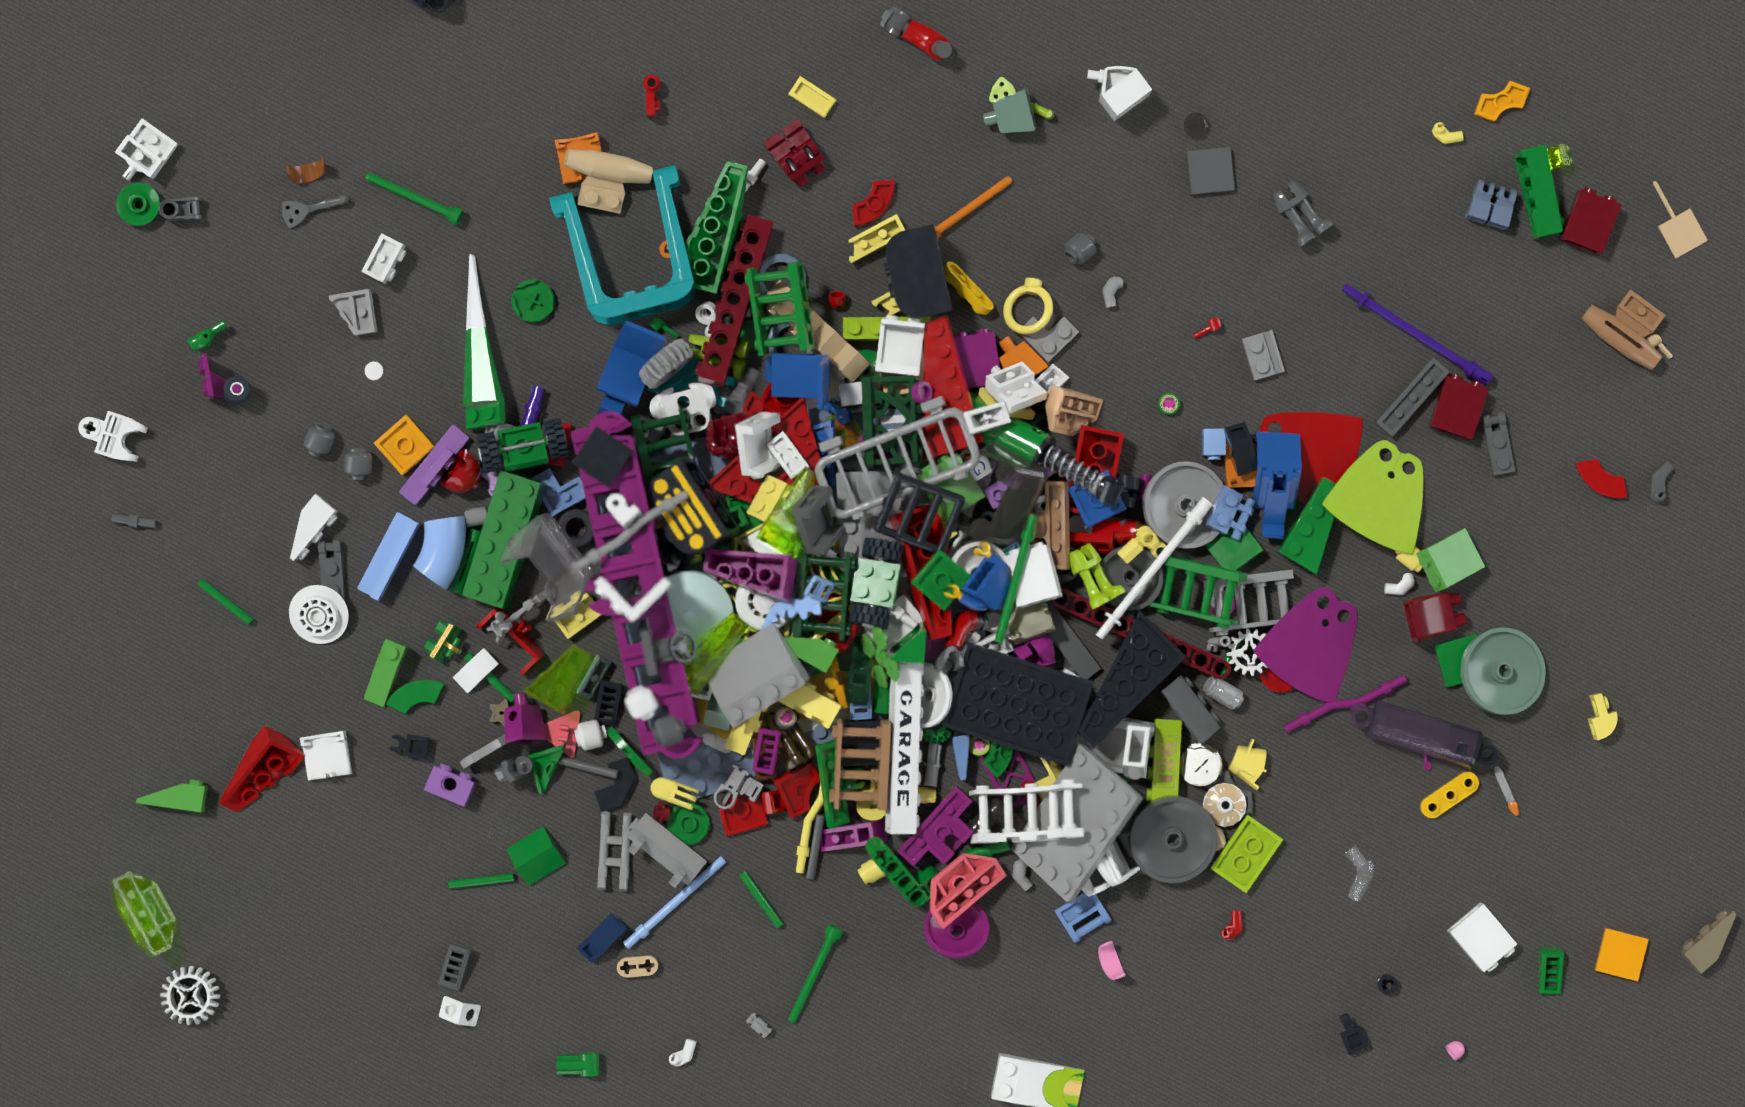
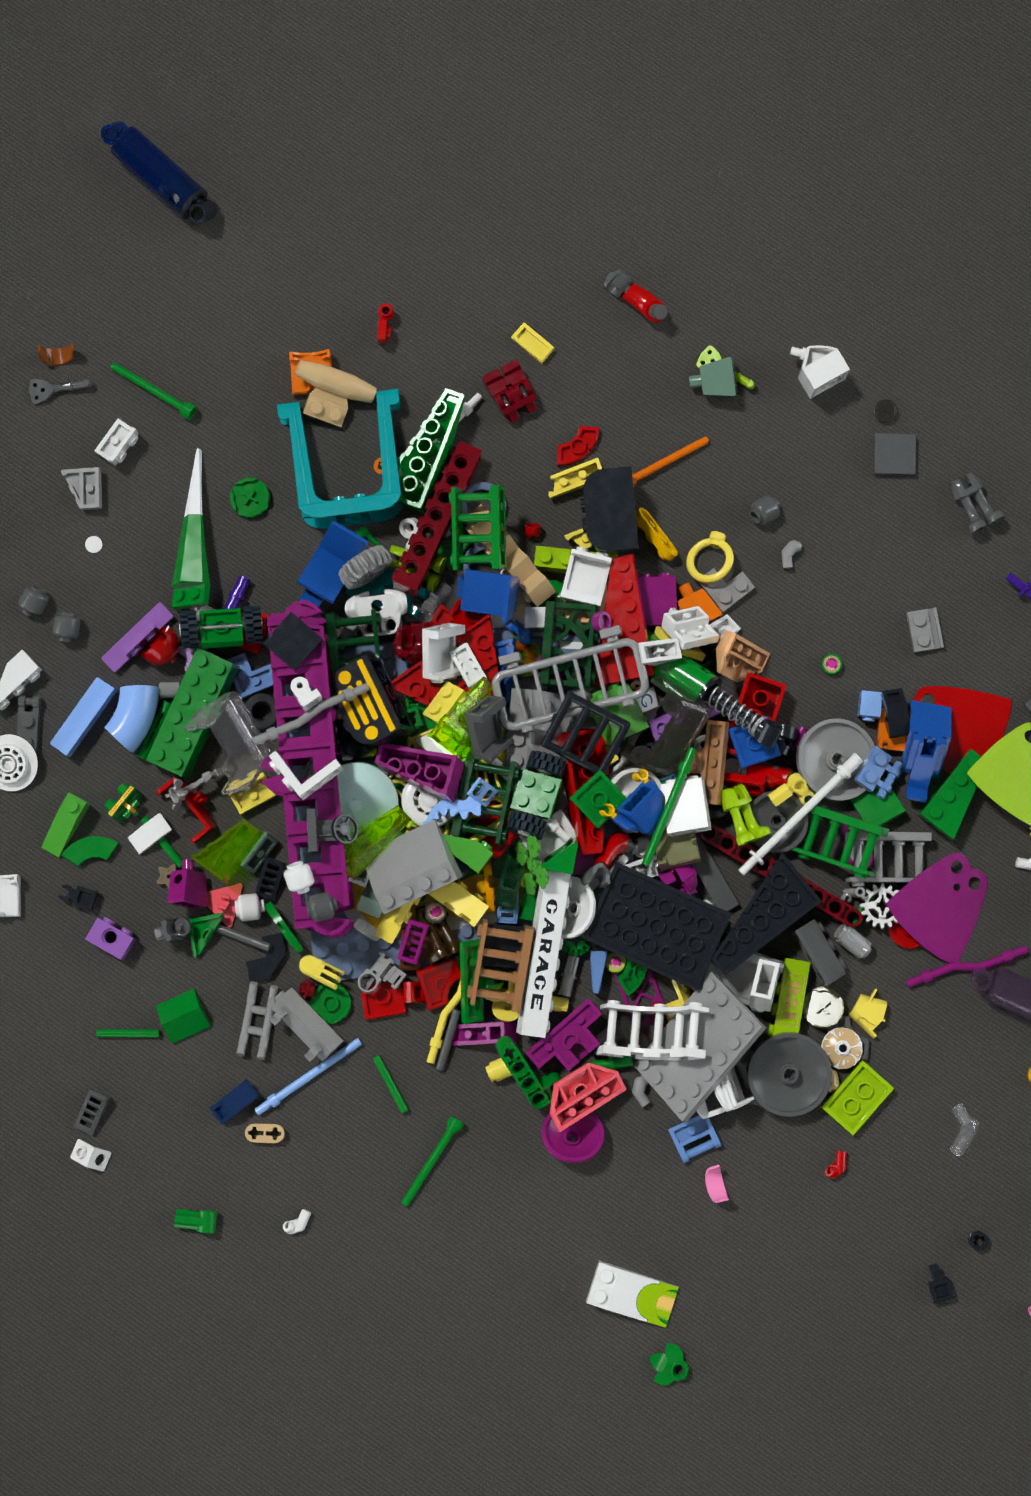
camera: 15 degrees right, 5 degrees down
light orange tile [374,415,435,476] -> none
light grey tile [460,734,507,769] -> none
light grey piece [746,1013,772,1038] -> none
red hand [1193,317,1221,339] -> none

